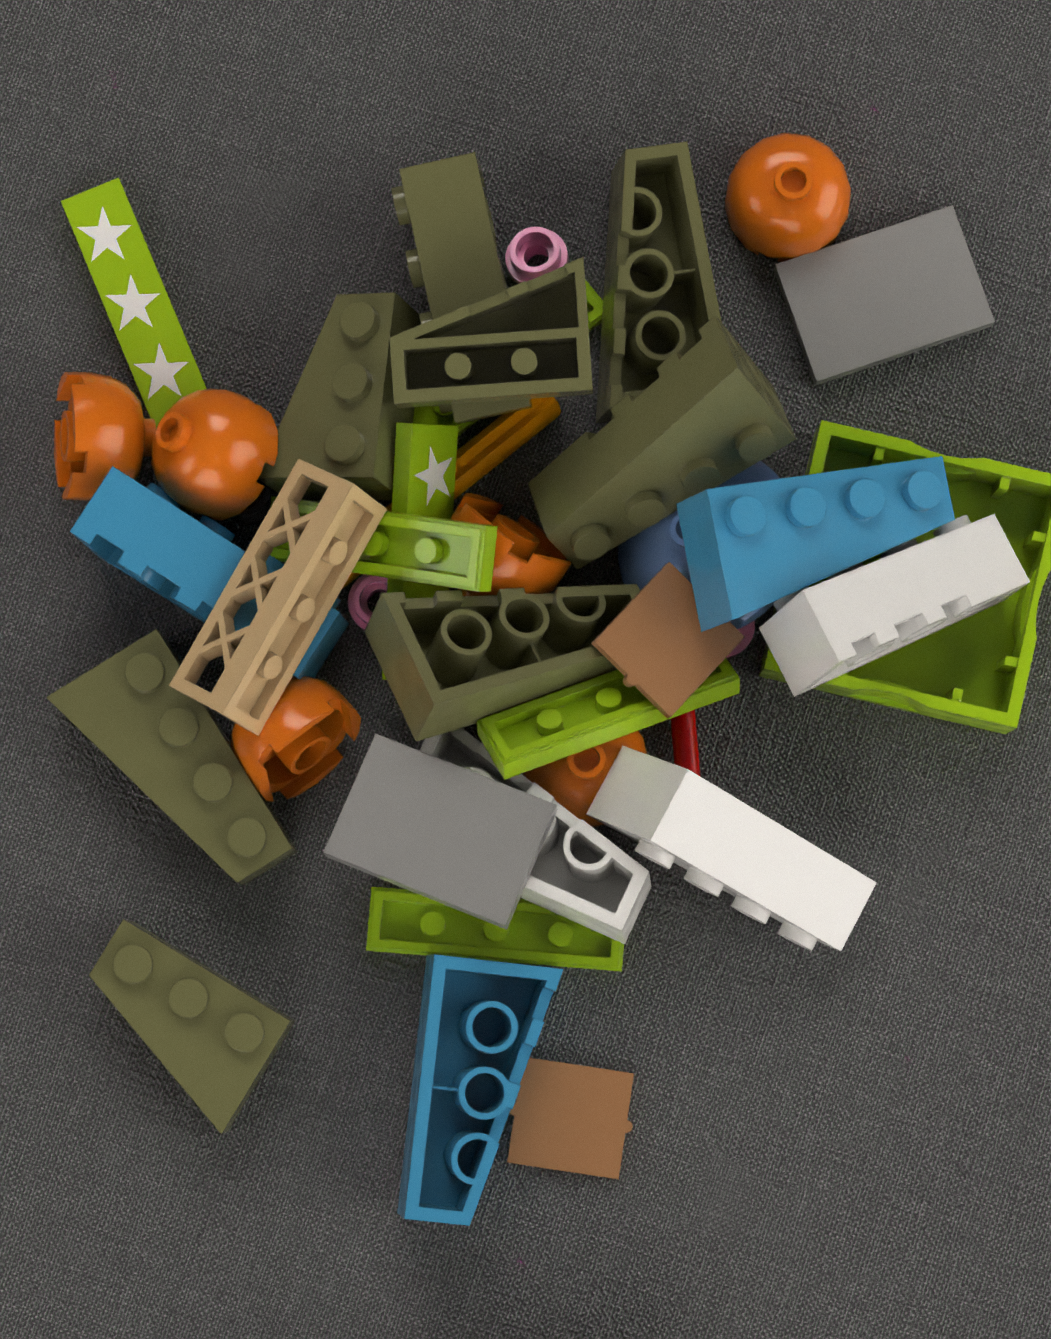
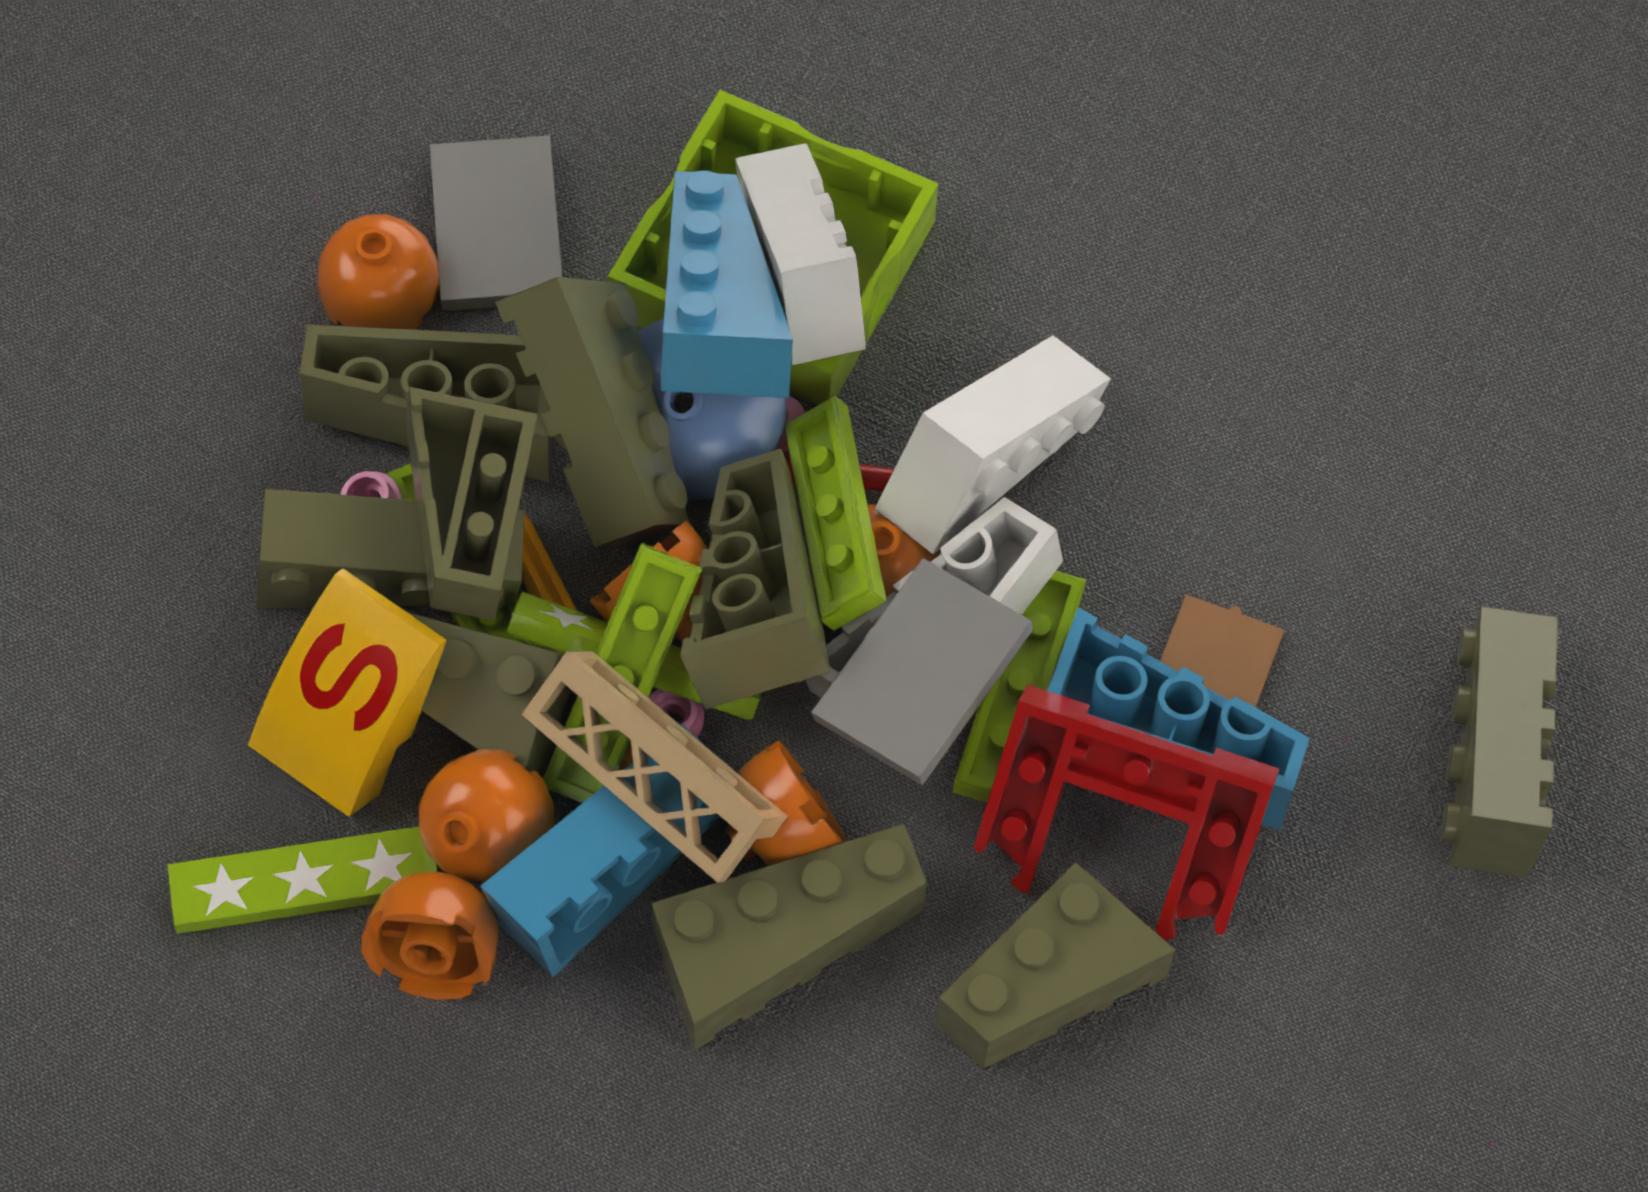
camera: 80 degrees left, 20 degrees down
medium nougat piece [591,562,745,719] -> none
none -> yellow slope [248,569,447,817]
none -> red wedge [973,685,1279,940]

